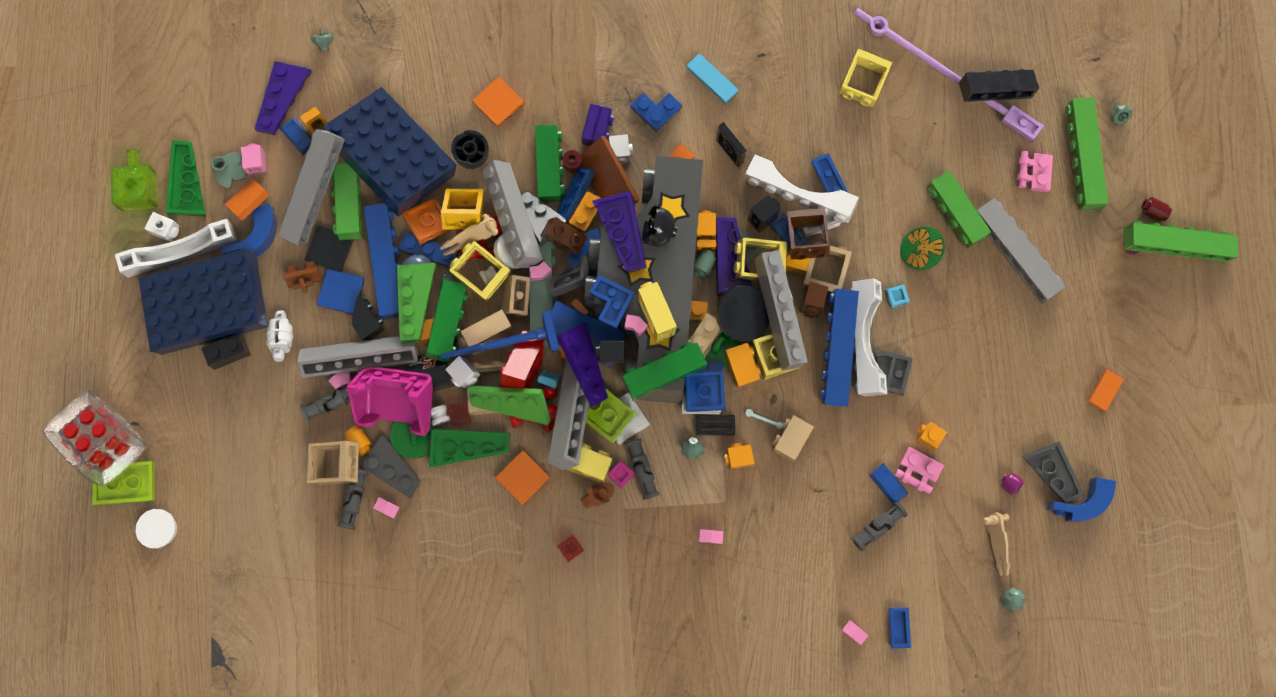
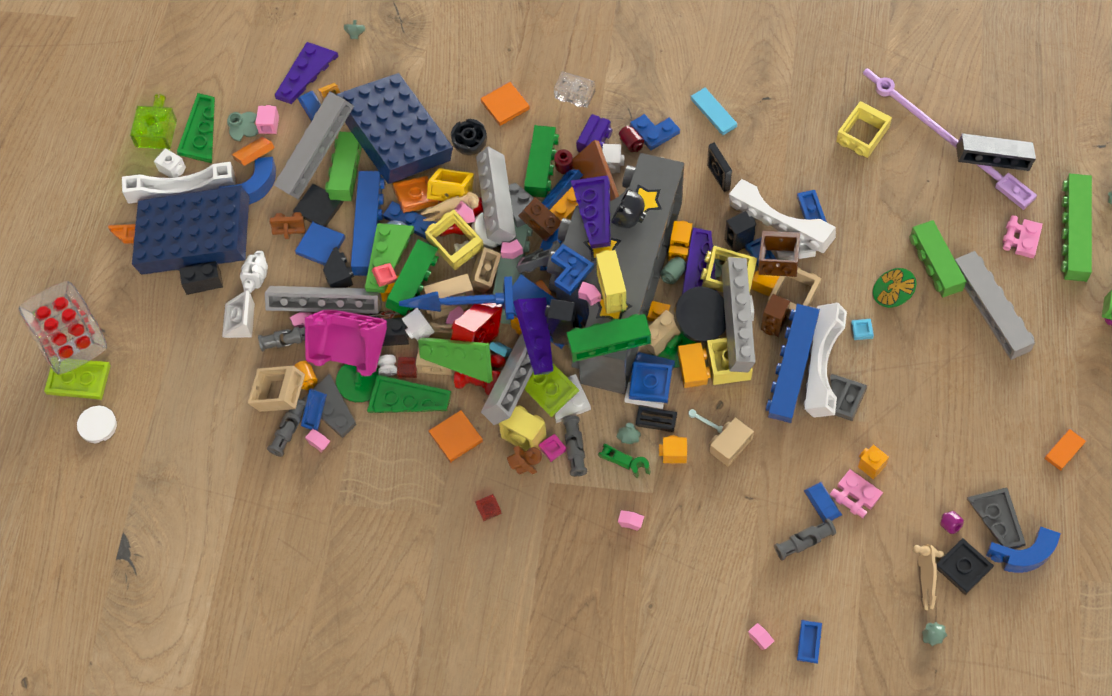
camera: 20 degrees right, 15 degrees down
none -> orange tile [108,224,136,244]
none -> white slope [222,290,255,338]
none -> blue tile [301,389,327,431]
none -> coral tile [372,263,397,287]
none -> bright pink piece [446,306,464,324]
none -> bright pink piece [454,201,475,223]
none -> clear brick [554,71,595,108]
none -> green piece [598,444,651,478]
none -> dark red brick [619,126,644,152]
none -> black tile [937,538,994,595]

